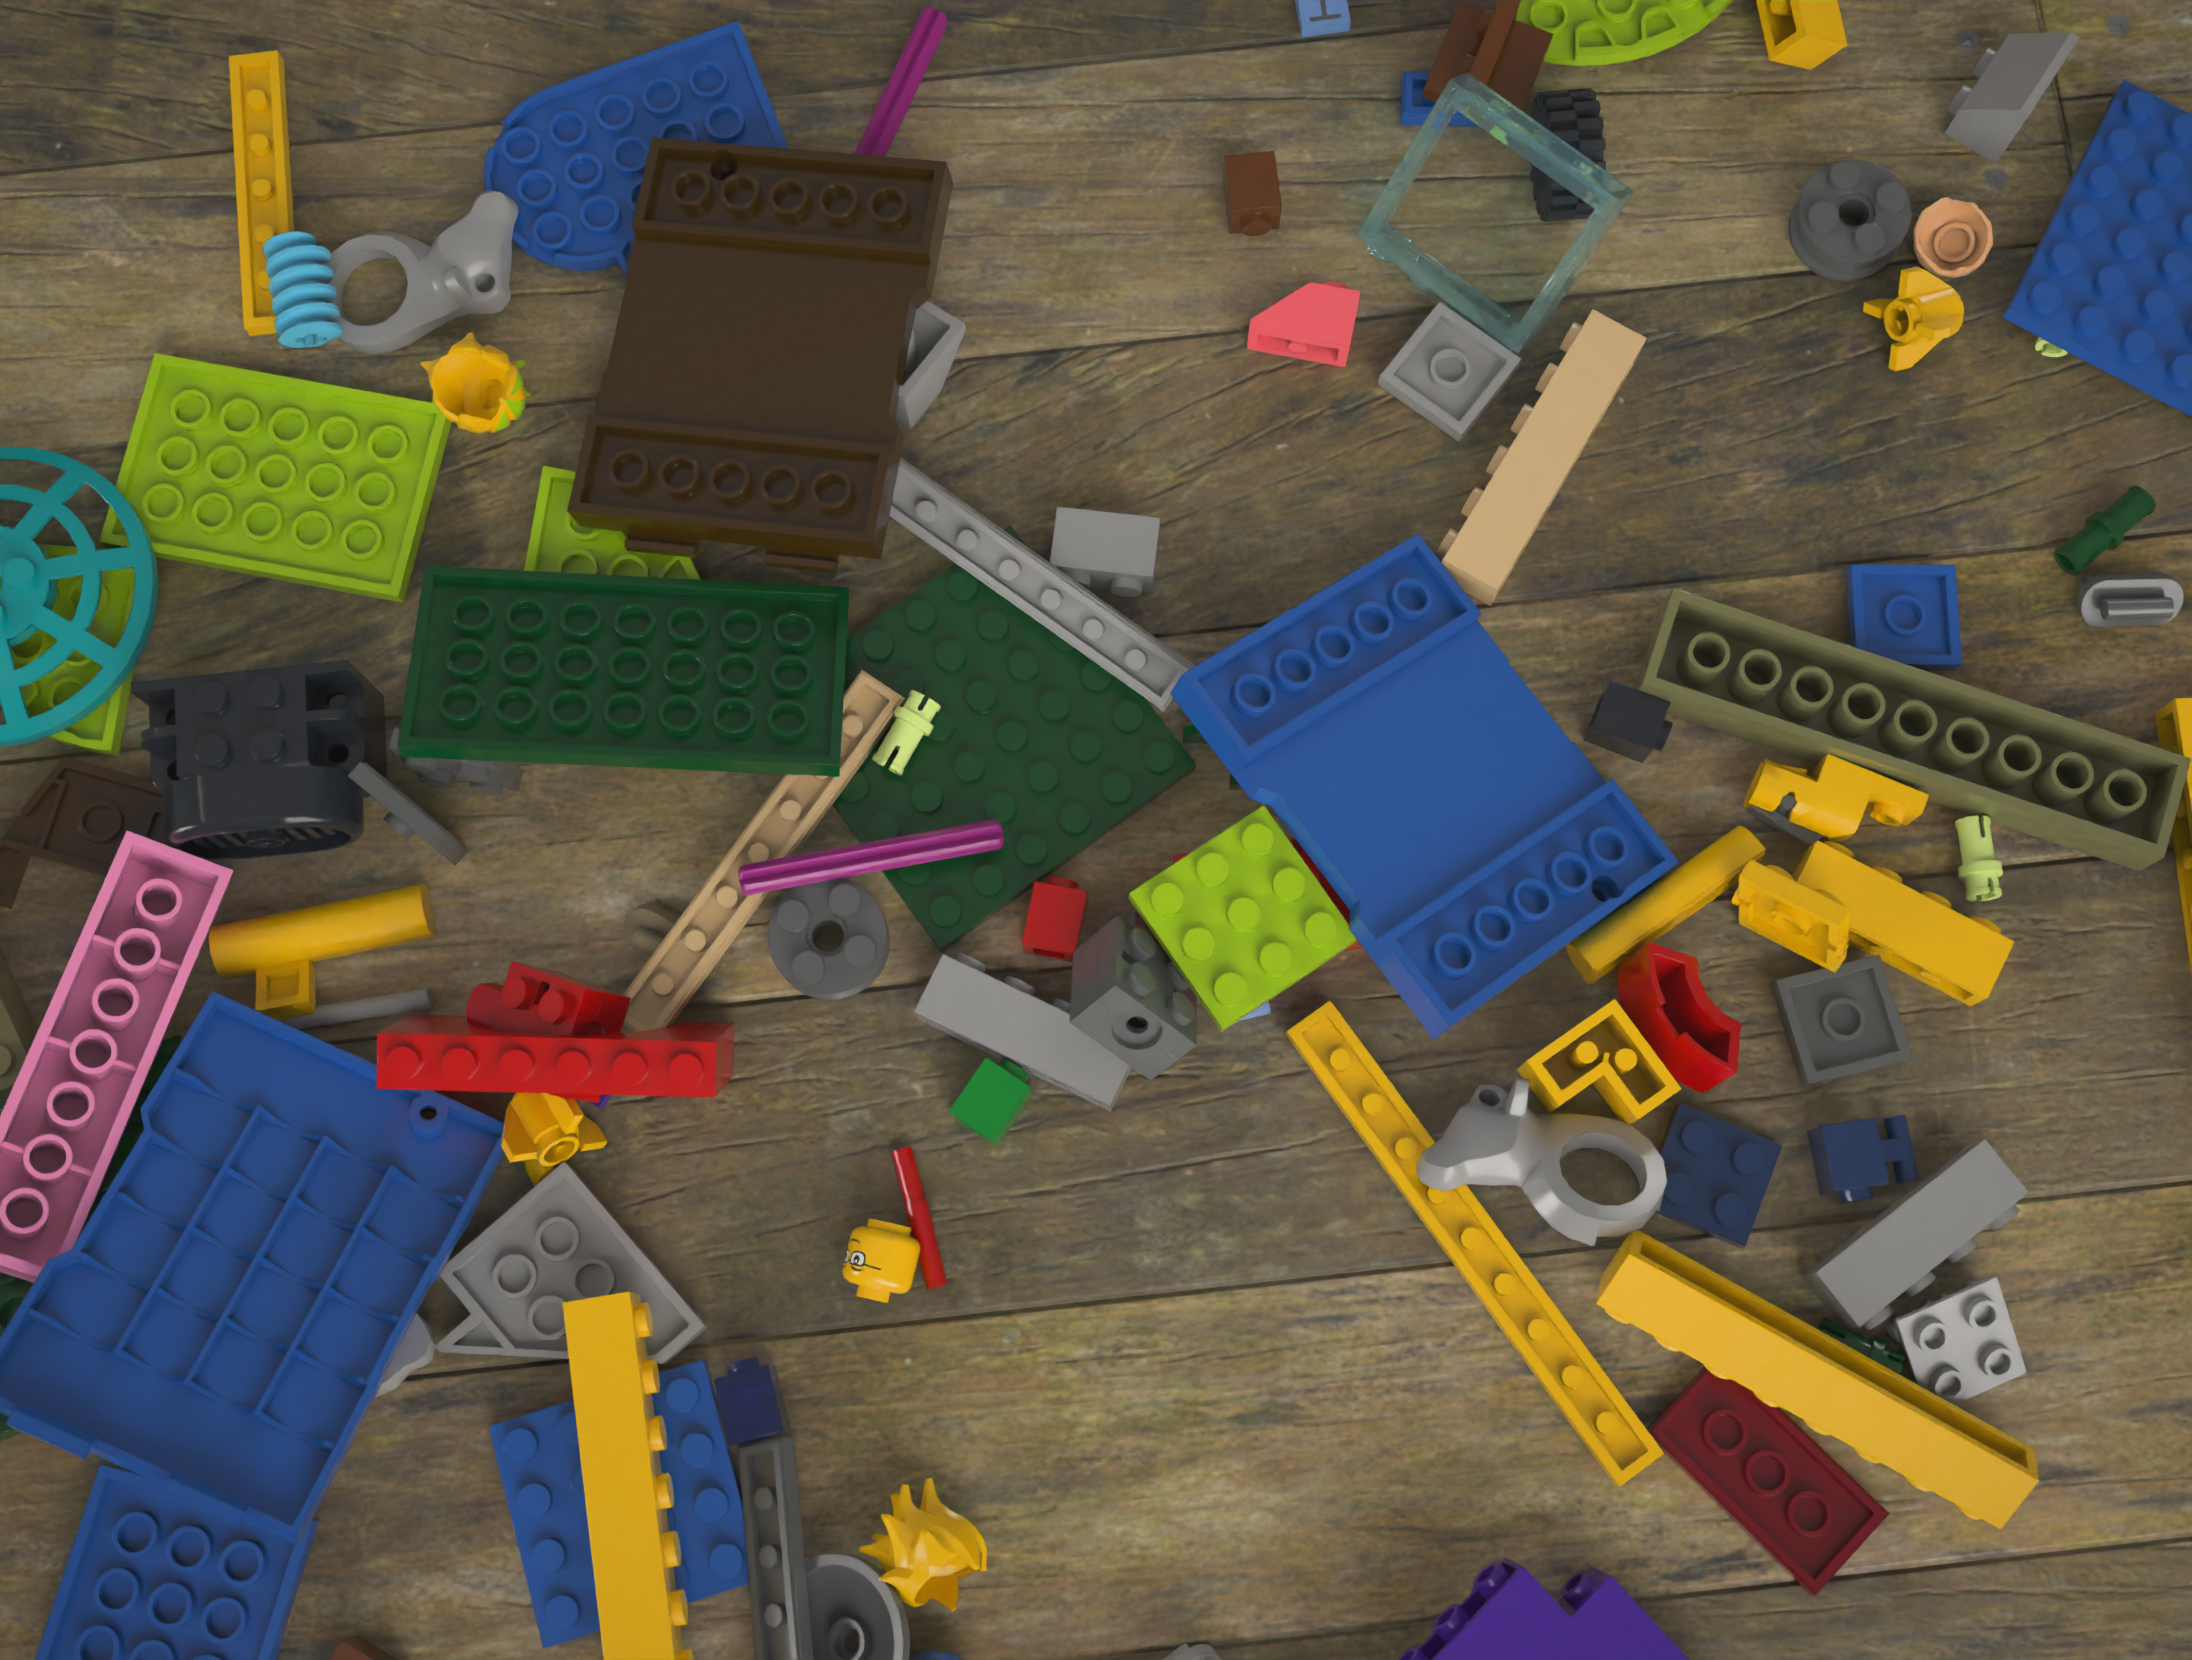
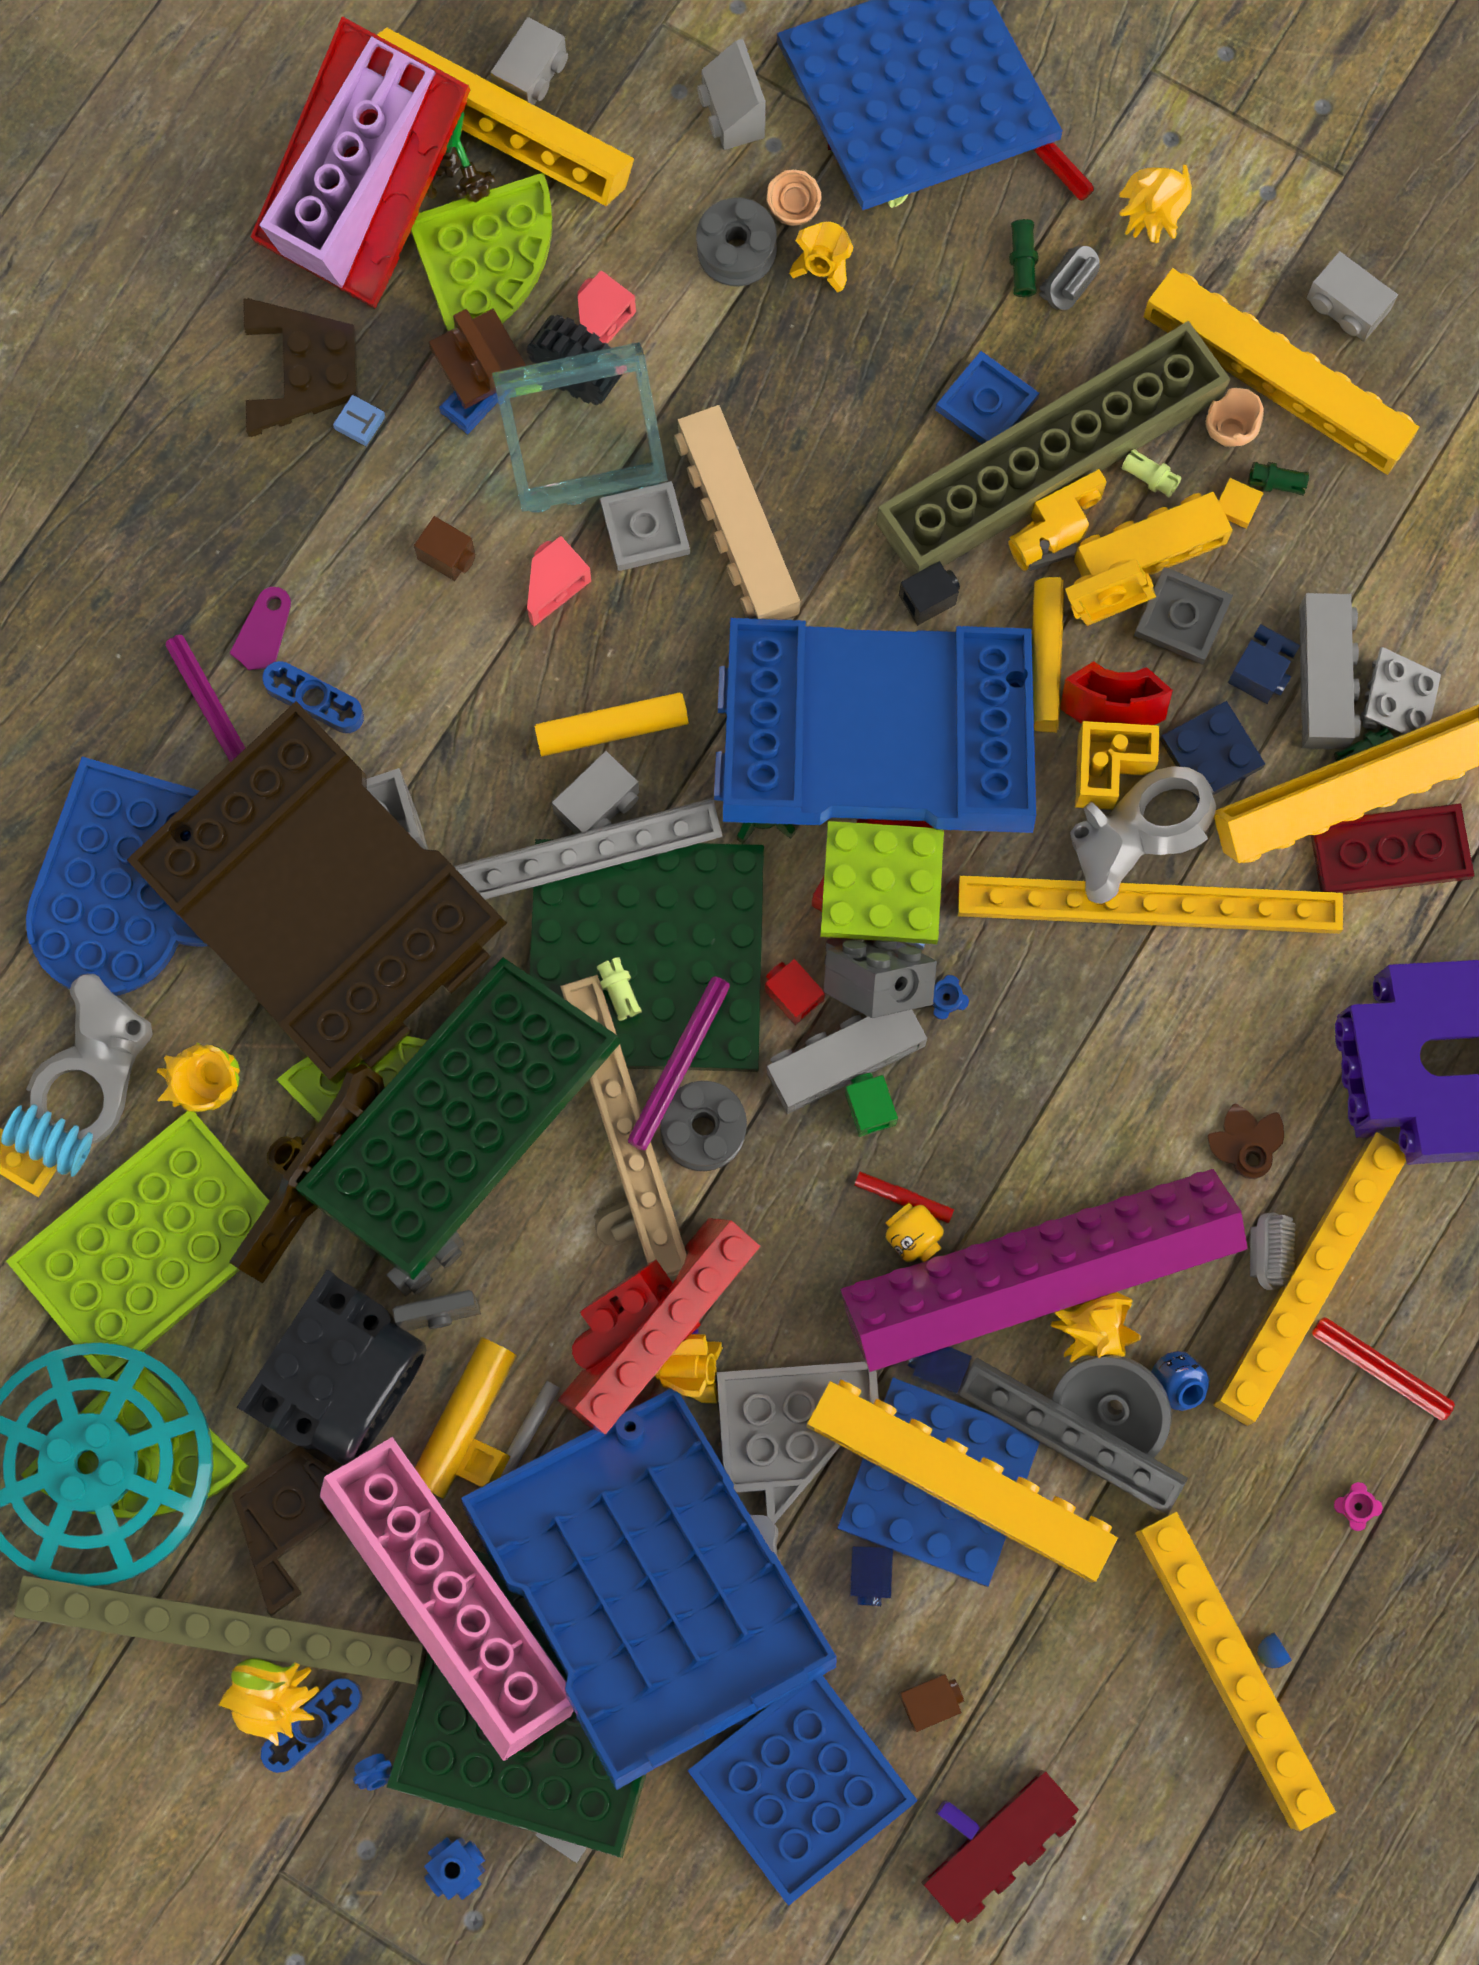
camera: 55 degrees left, 0 degrees up
none -> dark brown piece [229,1064,385,1284]
none -> magenta piece [230,587,291,671]
none -> blue beam [263,661,364,733]
none -> yellow brick [534,692,689,757]
none -> coral slope [577,270,636,344]
none -> magenta brick [840,1169,1248,1372]
none -> clear blue brick [849,1546,893,1607]
none -> blue plate [933,975,969,1020]
none -> light nougat hair [1205,388,1264,447]
none -> reddish brown plate [1208,1104,1284,1179]
none -> yellow tile [1219,478,1263,529]
none -> dark green pin [1248,462,1309,496]

